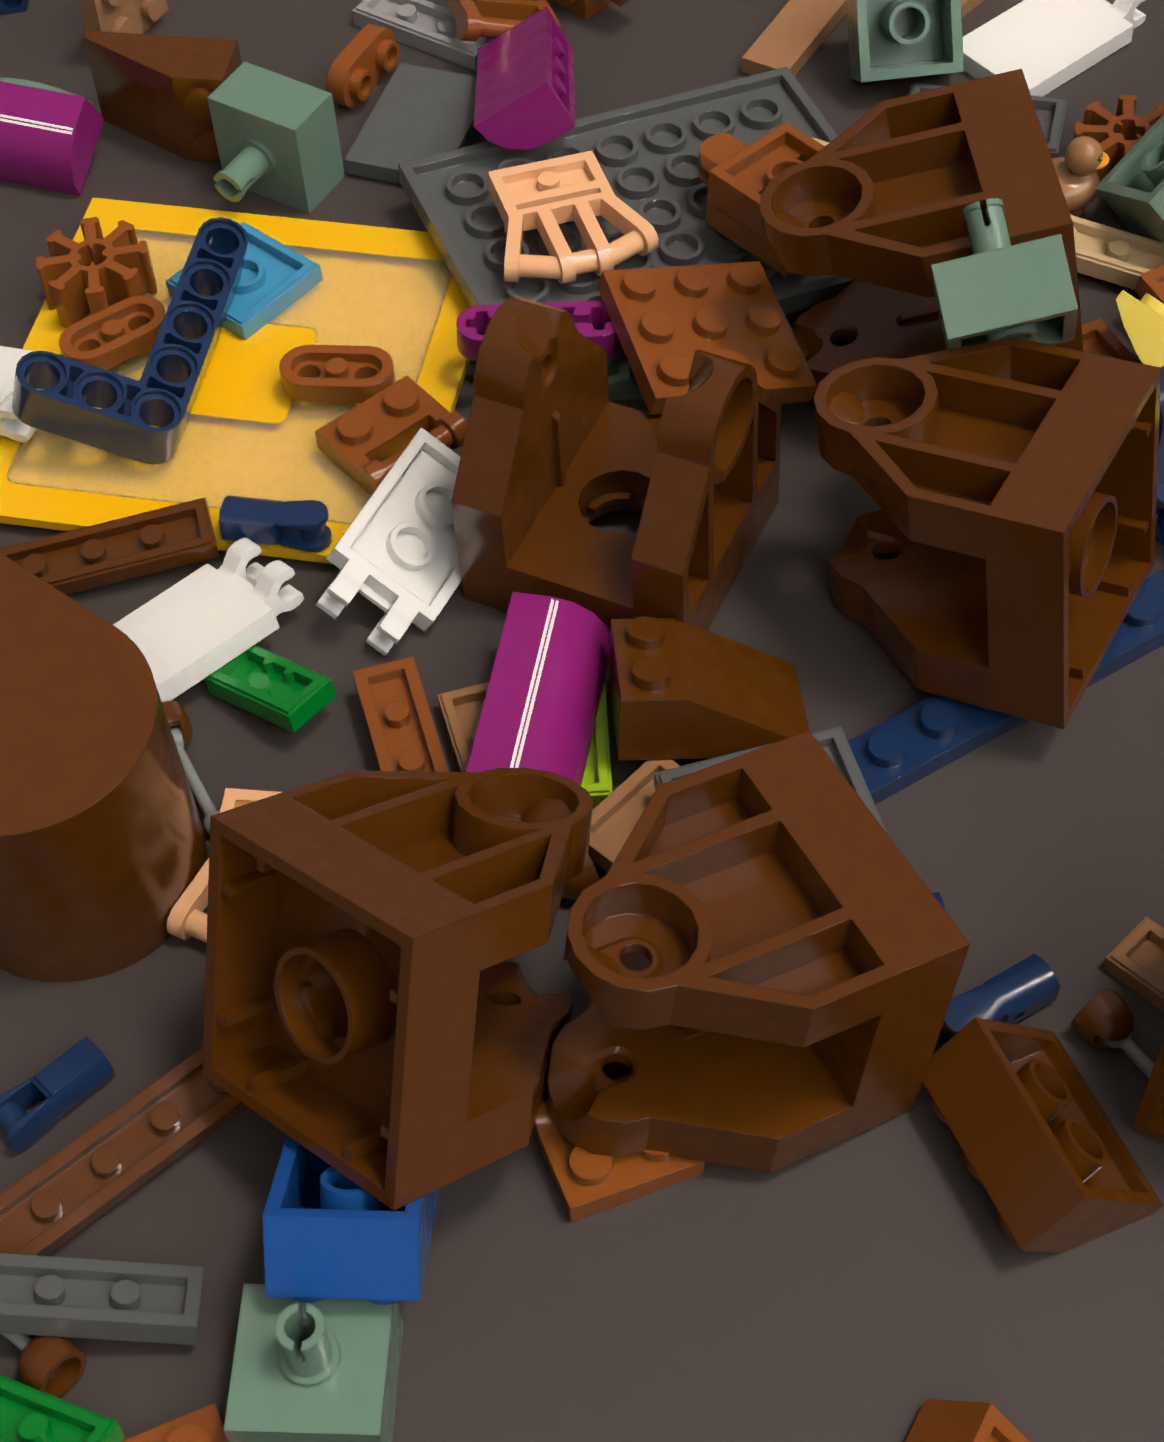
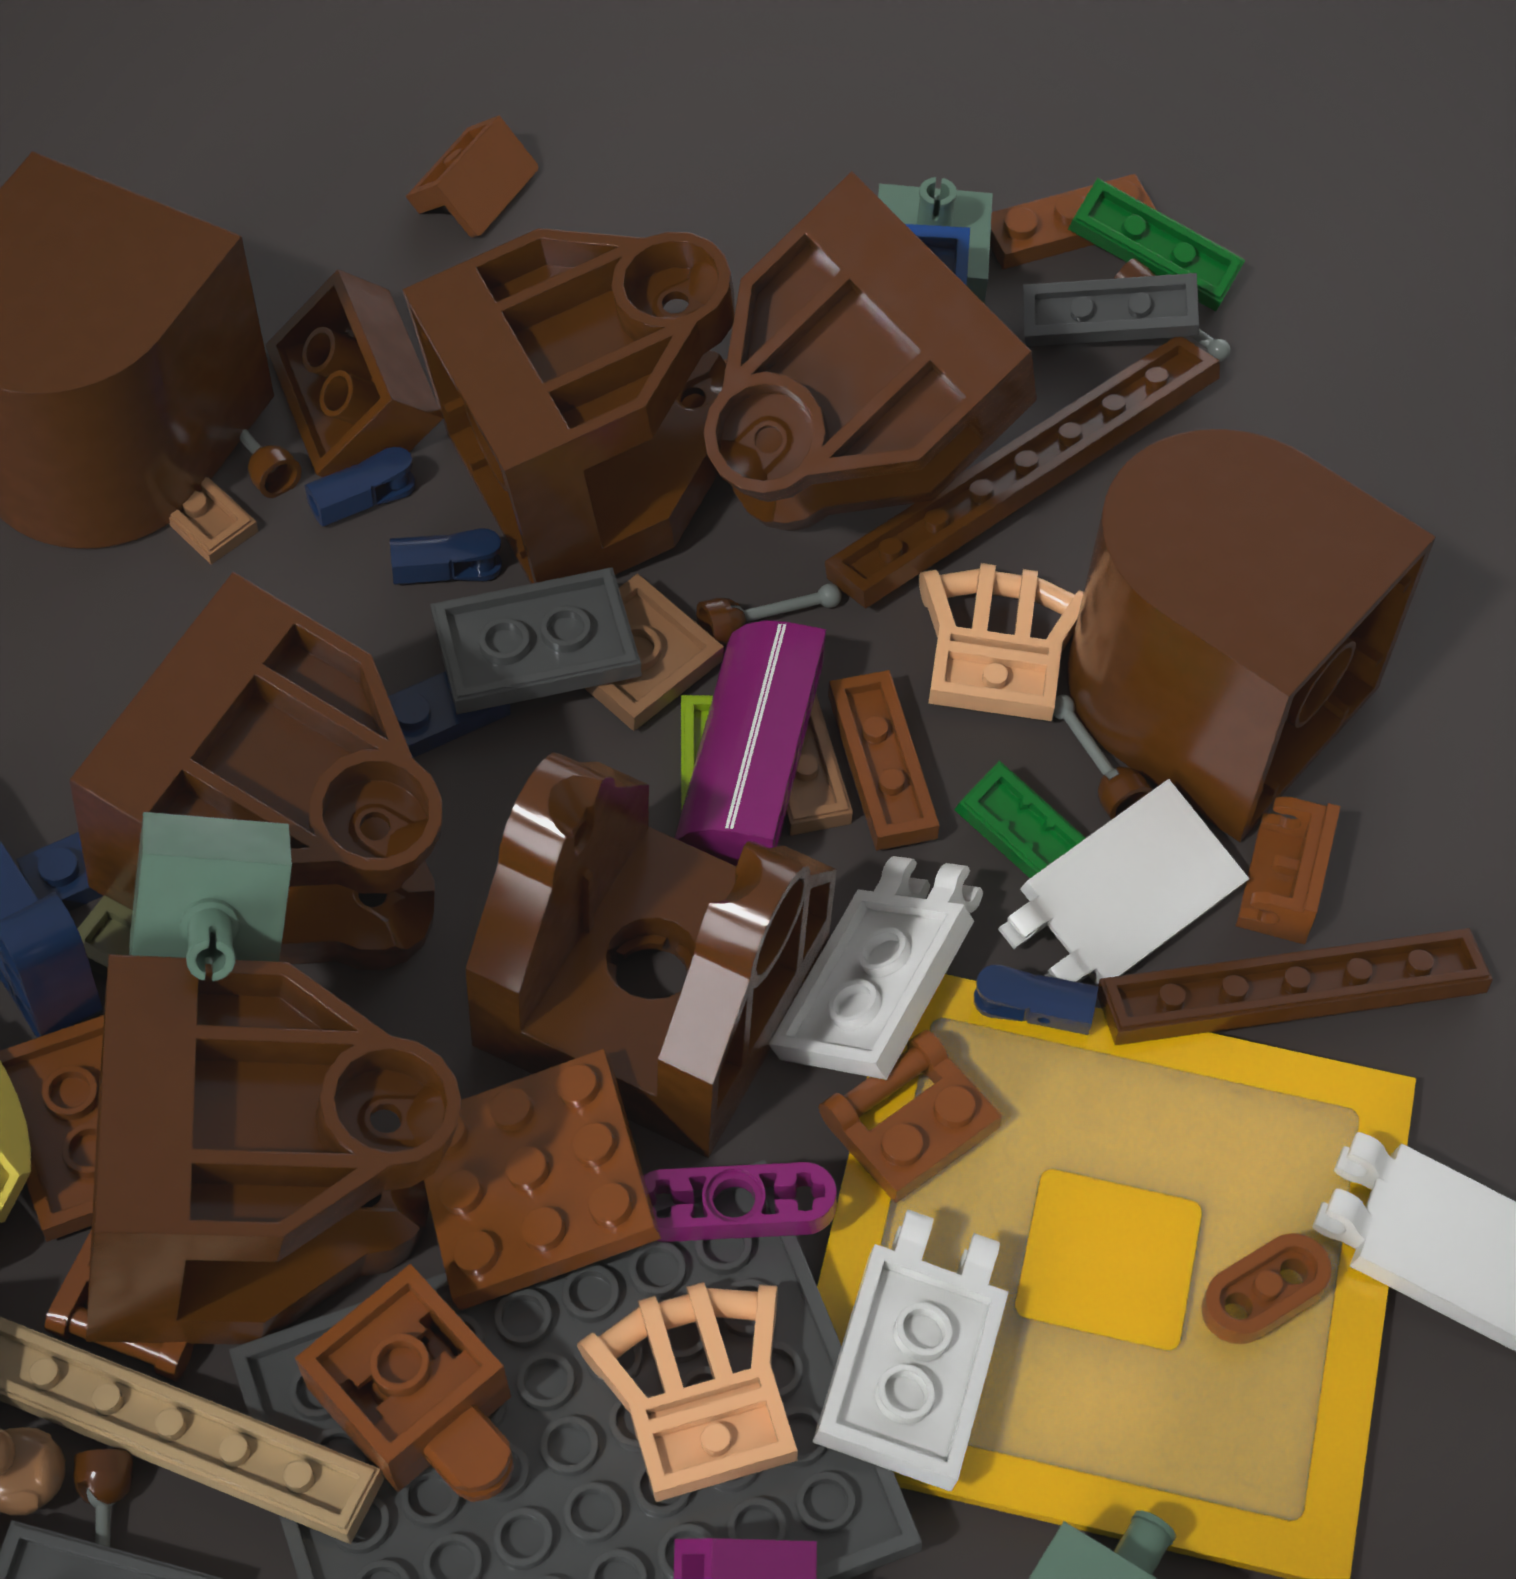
camera: 175 degrees right, 5 degrees up
beam [12,217,248,465] -> none
dark orange gear [36,217,158,328] -> none
dark azure tile [166,222,323,340] -> none
dark orange plate [279,345,396,403] -> none
reddish brown slope [608,616,809,761] -> none
none -> white tile [813,1209,1009,1492]

